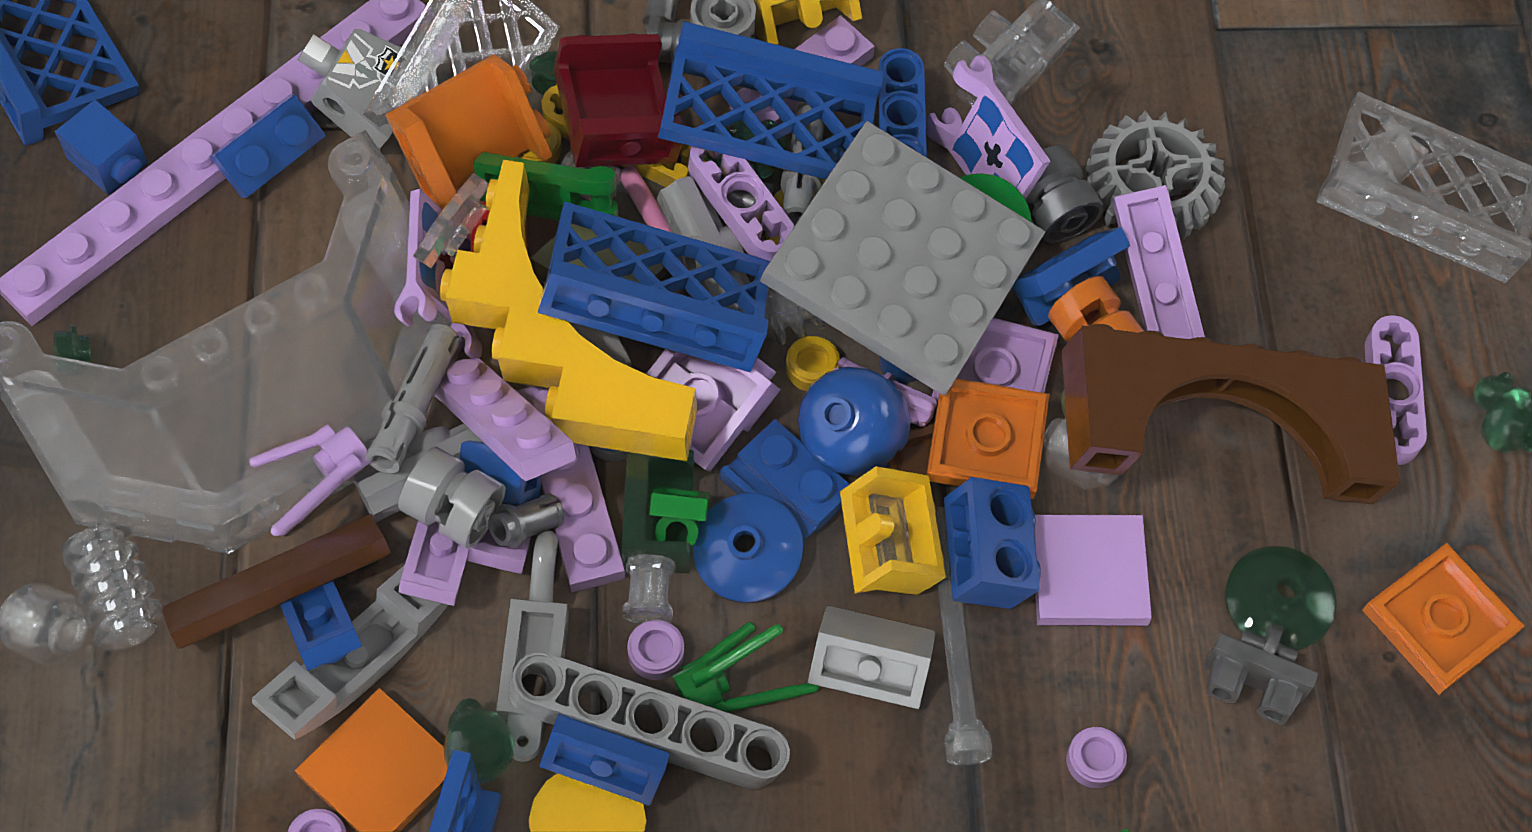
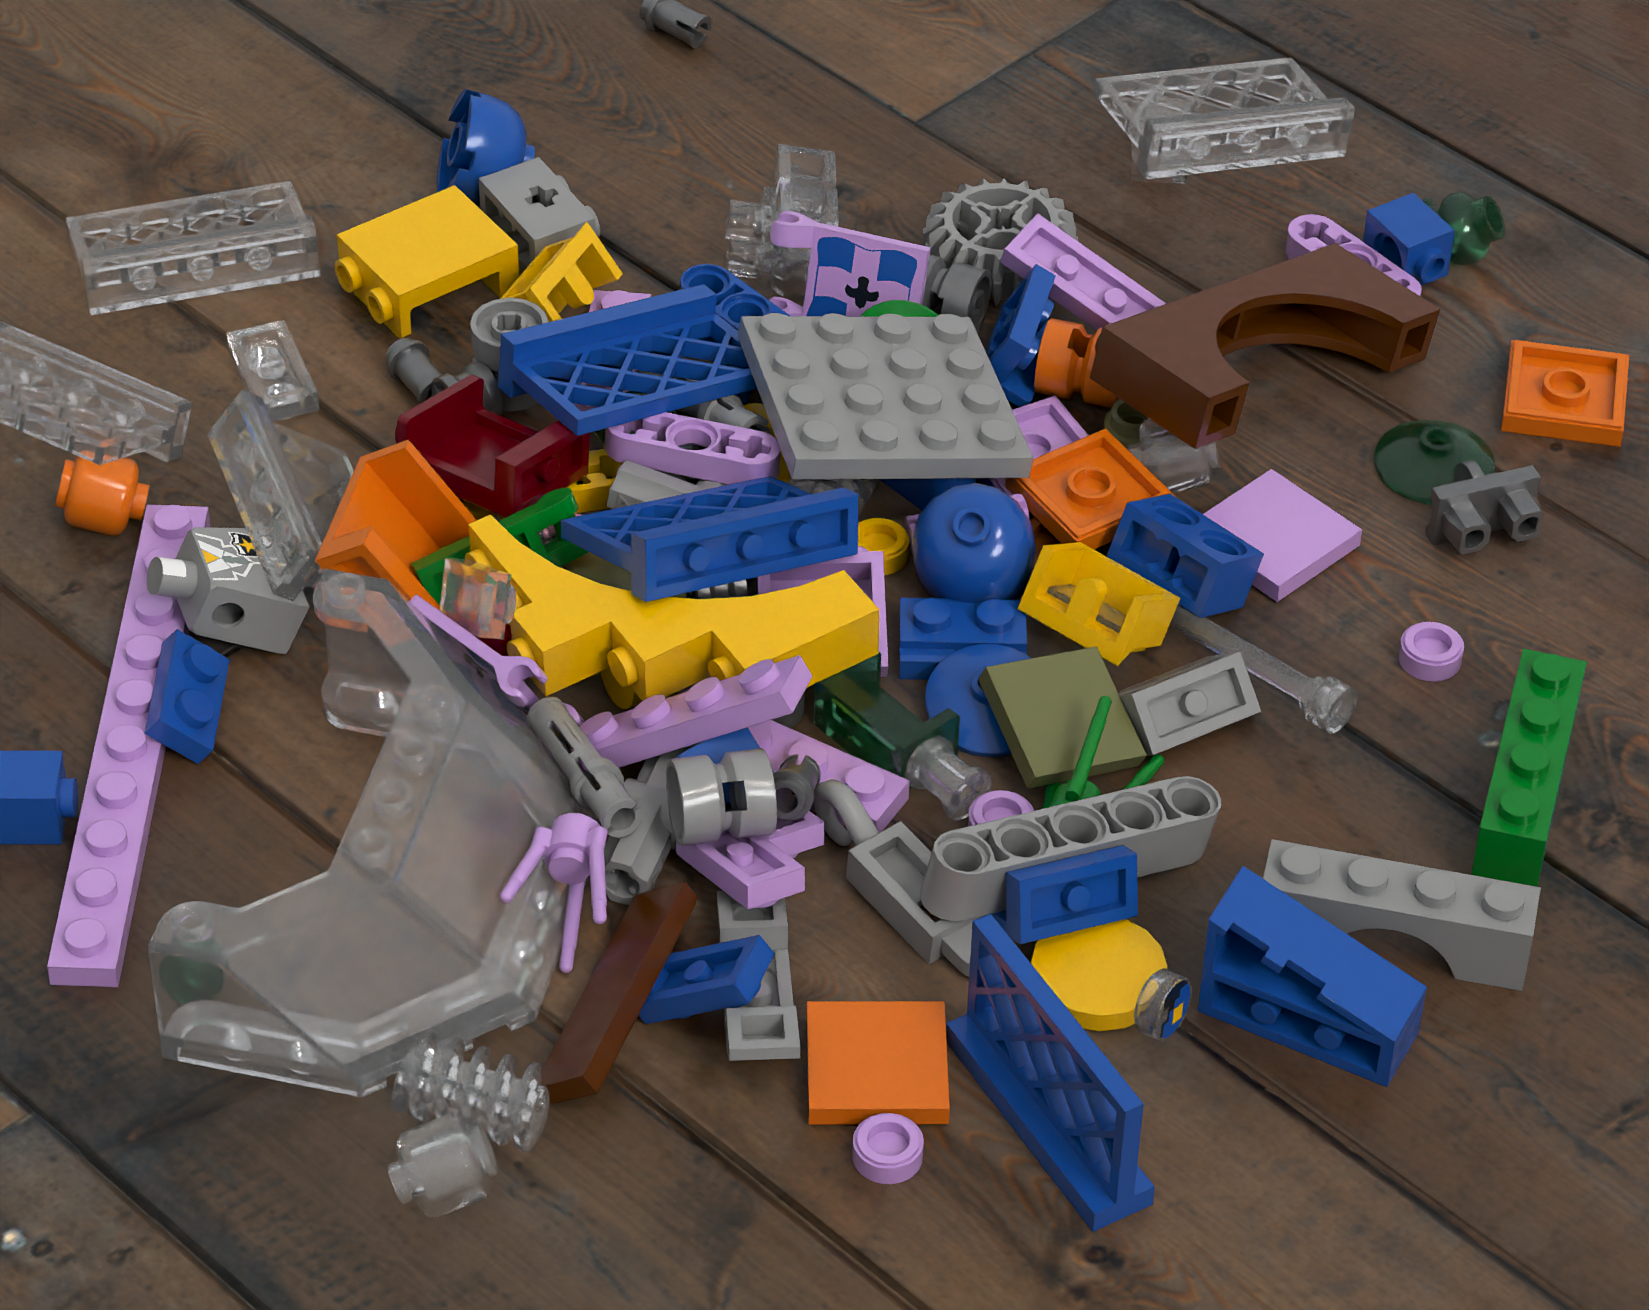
camera: 40 degrees left, 20 degrees down
clear green animal [444,698,514,784] -> none
green tile [649,486,711,546] -> none
none -> olive tile [978,646,1147,789]
none -> blue brick [1363,193,1455,285]

